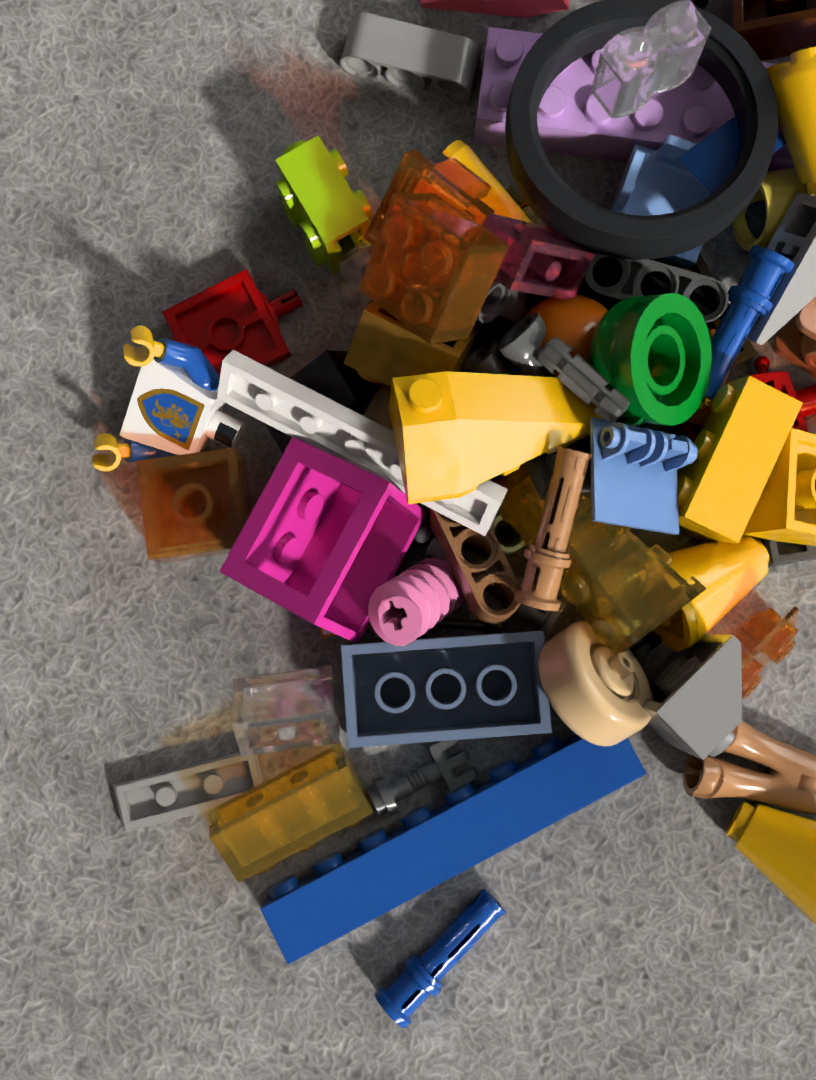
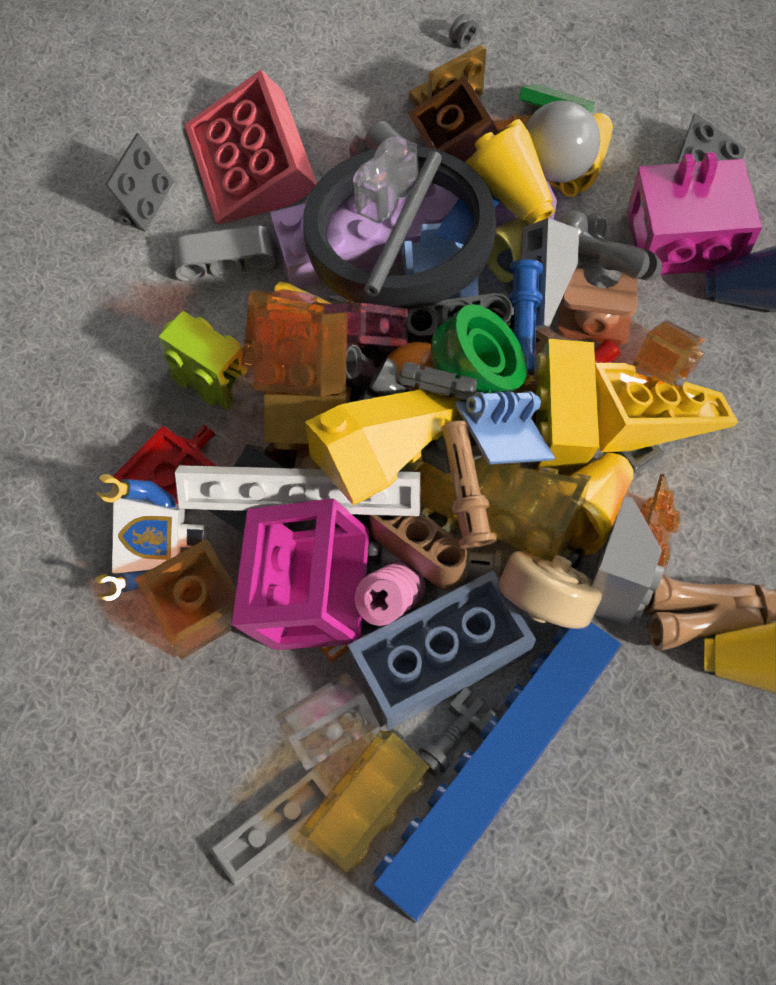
camera: 25 degrees left, 20 degrees down
blue pin [375,888,506,1028] -> none
none -> dark grey piece [364,151,442,296]

